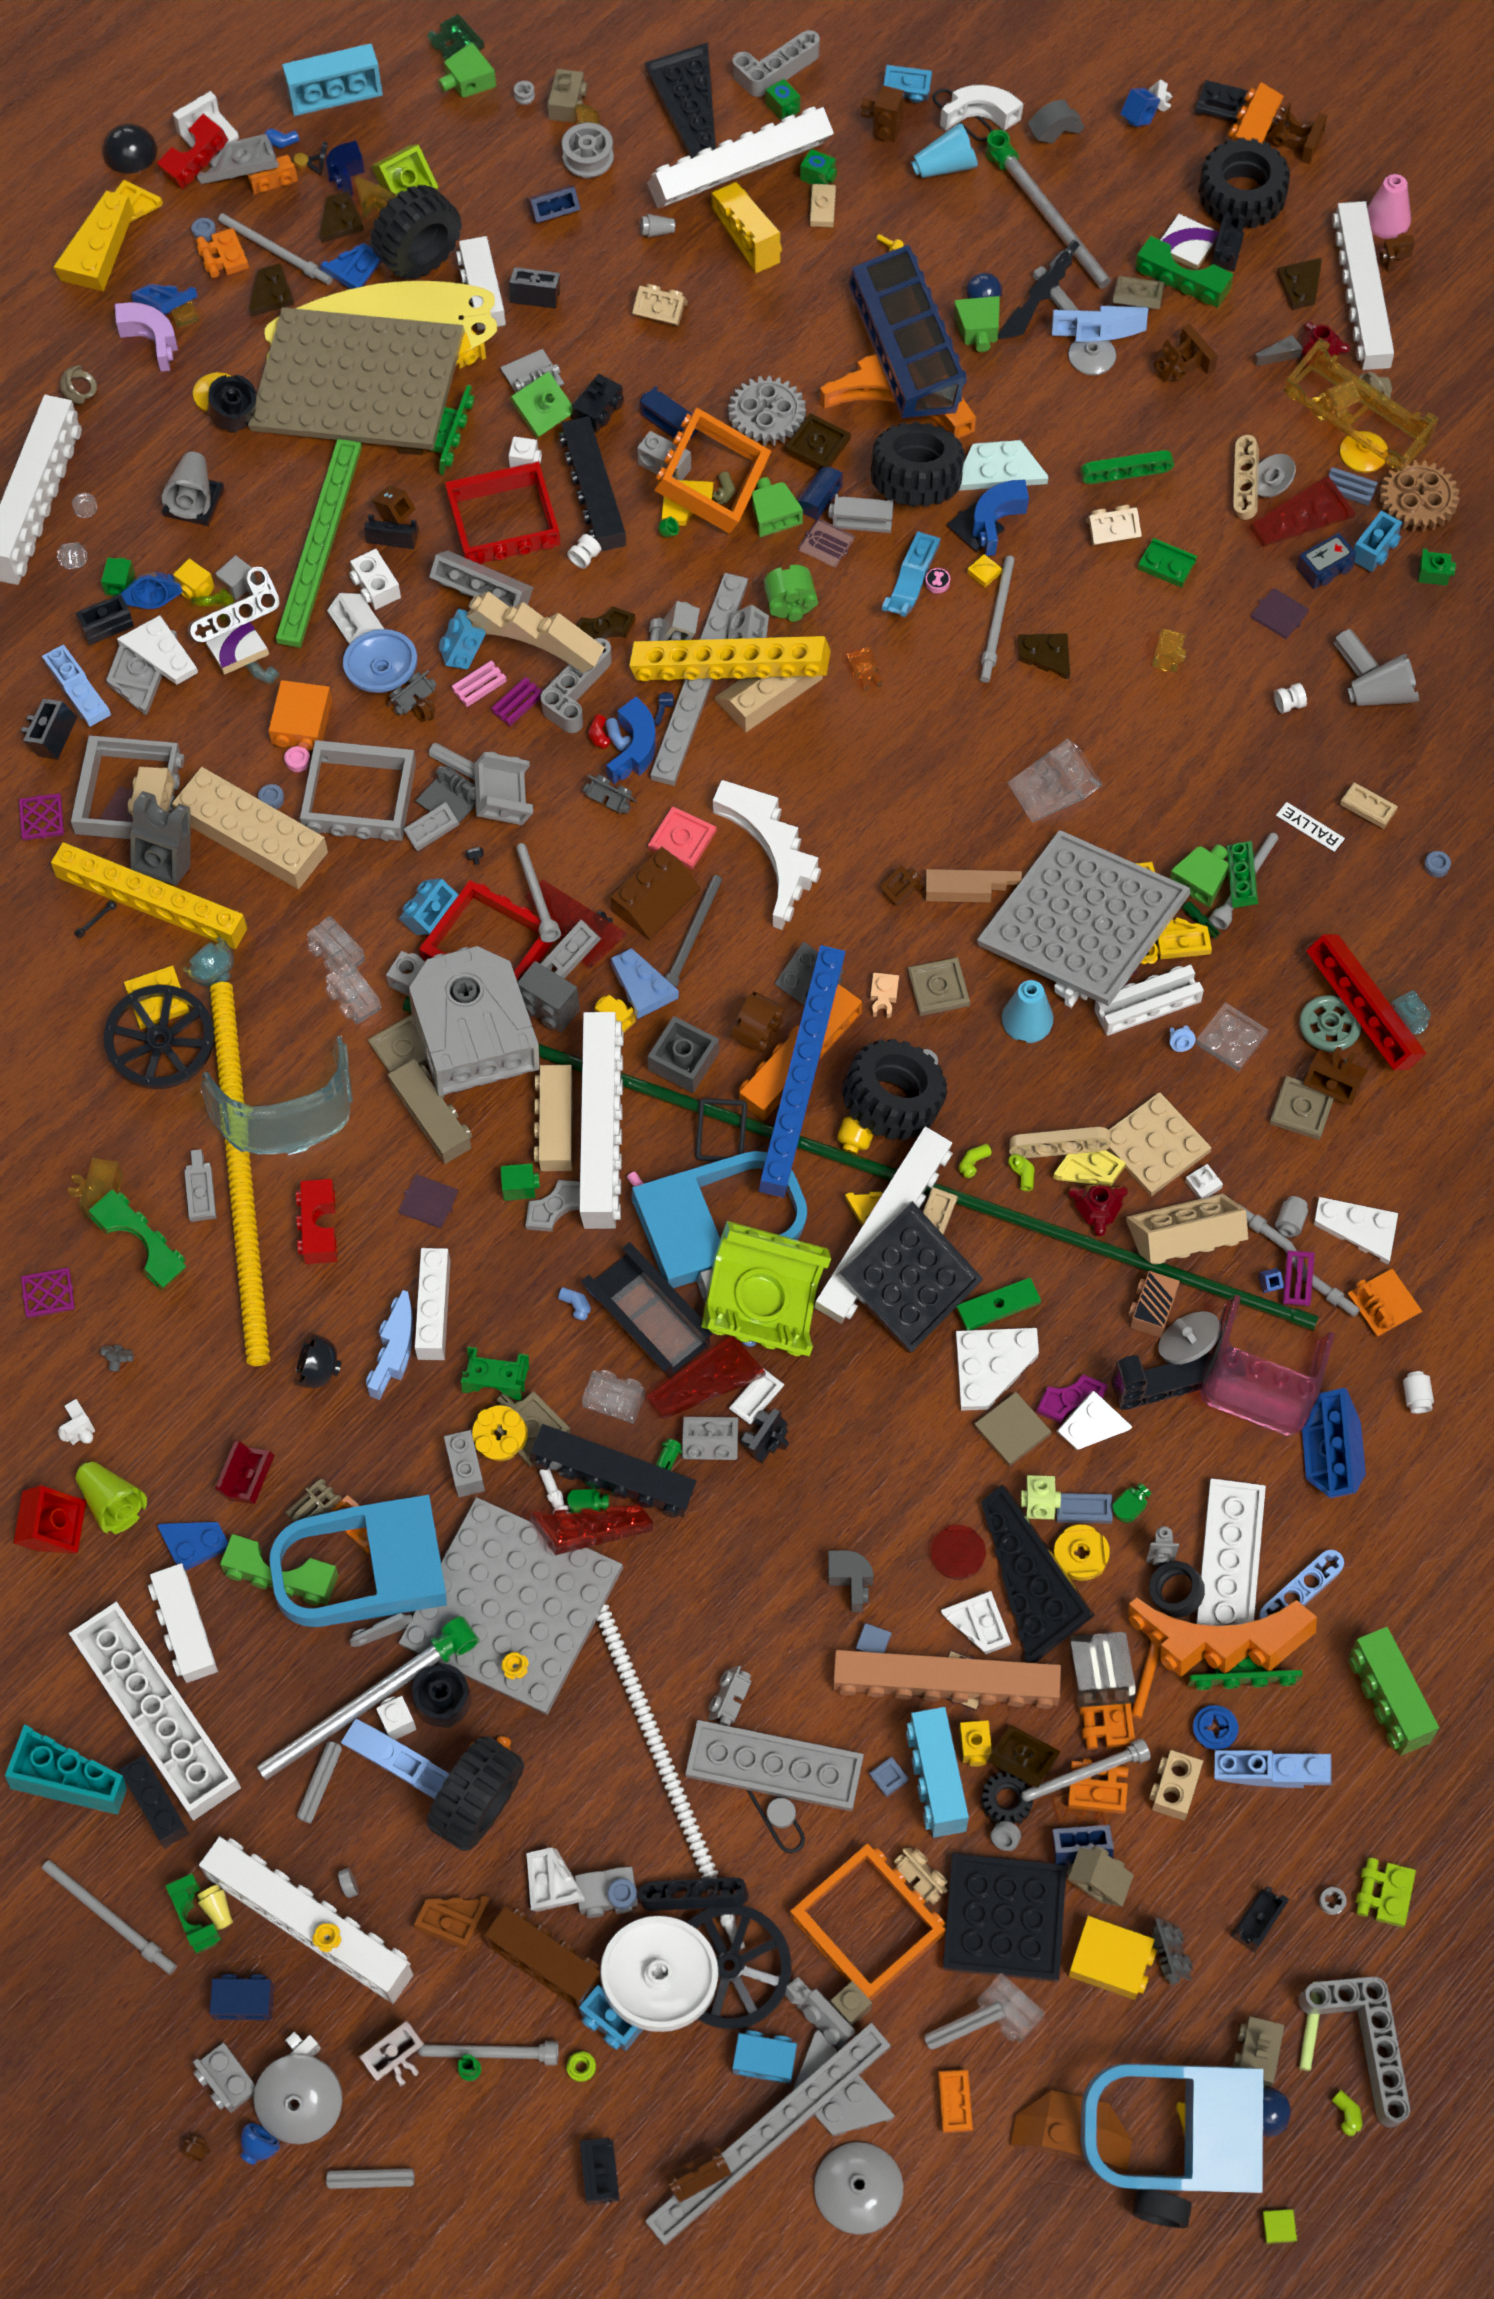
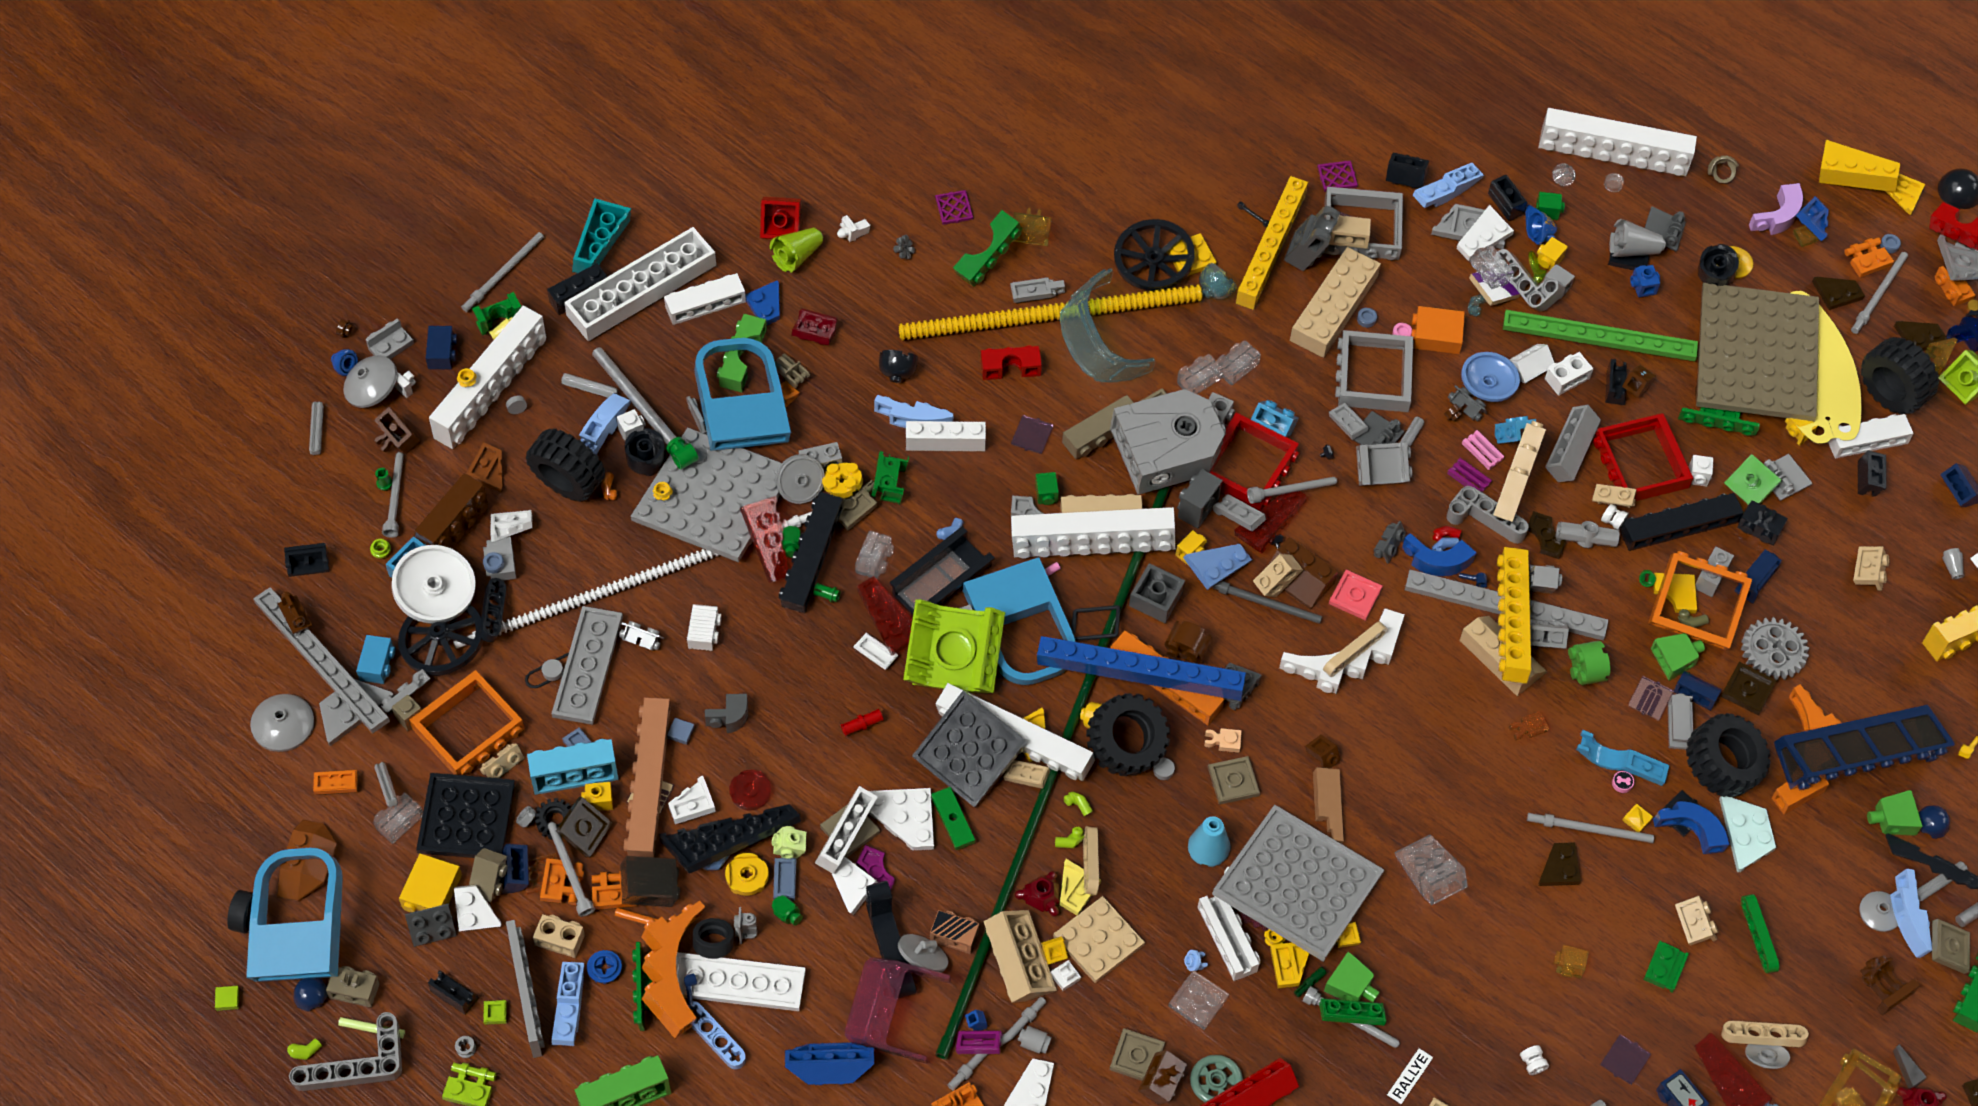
camera: 85 degrees right, 5 degrees down
blue wing [320,243,382,289] -> none
light grey bracket [683,1417,738,1460] -> none
black hips [741,1409,789,1463] -> none
none -> white wing [454,885,501,931]
none -> lime tile [484,1000,507,1025]
none -> light grey plate [506,920,545,1058]
none -> dark blue hand [684,973,698,1006]
none -> white brick [687,604,721,651]
none -> light grey shield [776,454,825,504]
none -> white brick [815,786,877,874]
none -> red pin [840,708,884,737]
none -> yellow tile [1041,936,1068,965]
none -> tan brick [1253,554,1303,597]
none -> tan beam [1323,621,1388,677]
none -> clear brick [1470,245,1514,289]
none -> light grey piece [1556,521,1620,548]
none -> tan hinge [1592,484,1636,508]
none -> blue brick [1630,265,1660,297]
none -> dark grey hinge [1644,207,1686,251]

